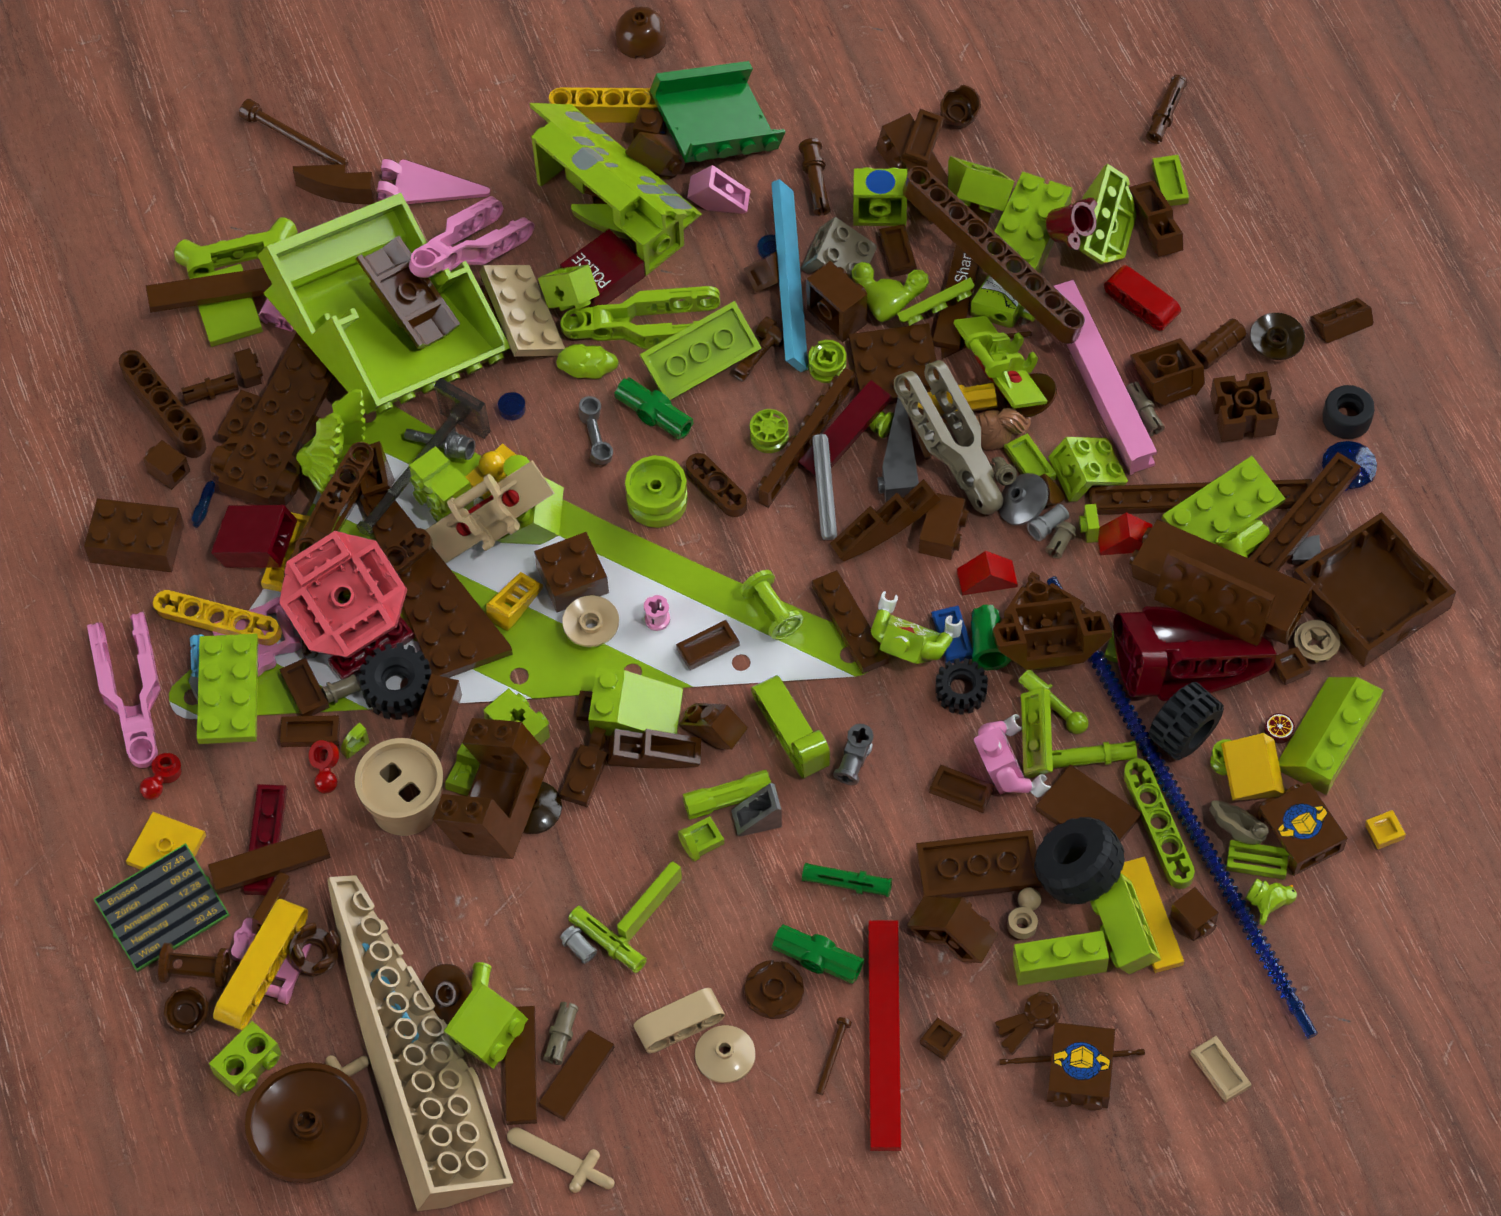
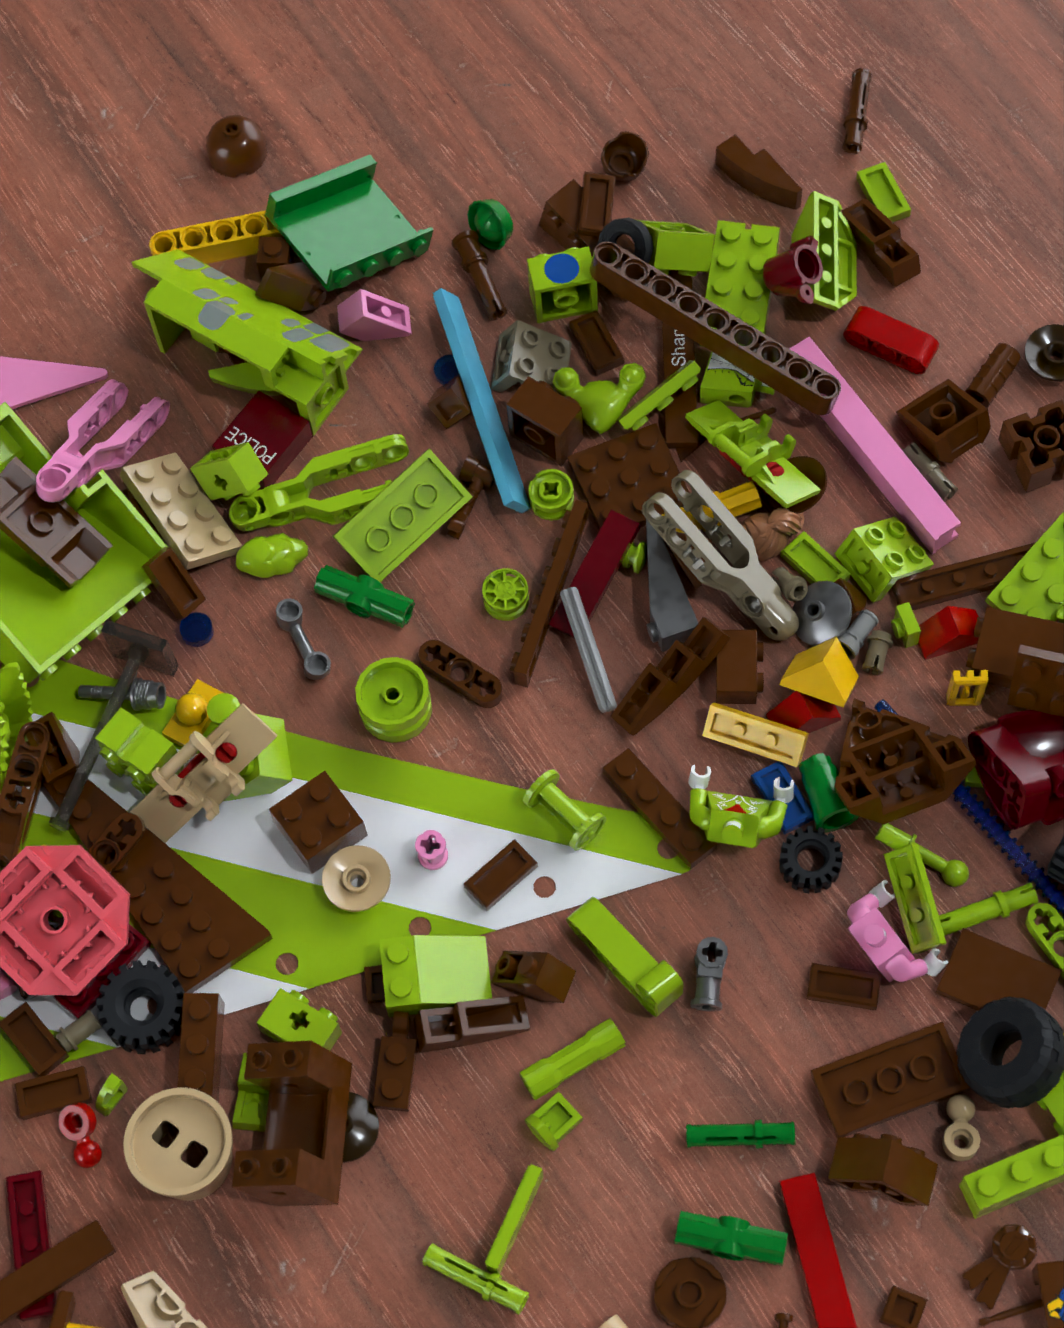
camera: 10 degrees left, 5 degrees up
yellow slope [486,572,543,631] -> none
light grey pin [560,926,598,964] -> none
flat silver slope [731,783,782,836] -> none
none -> reddish brown tile [142,546,206,620]
none -> green hat [467,199,513,250]
none -> black tyre [597,218,653,263]
none -> yellow plate [702,702,809,767]
none -> reddish brown slope [715,134,802,210]
none -> yellow slope [780,636,859,708]
none -> yellow tile [946,670,988,706]

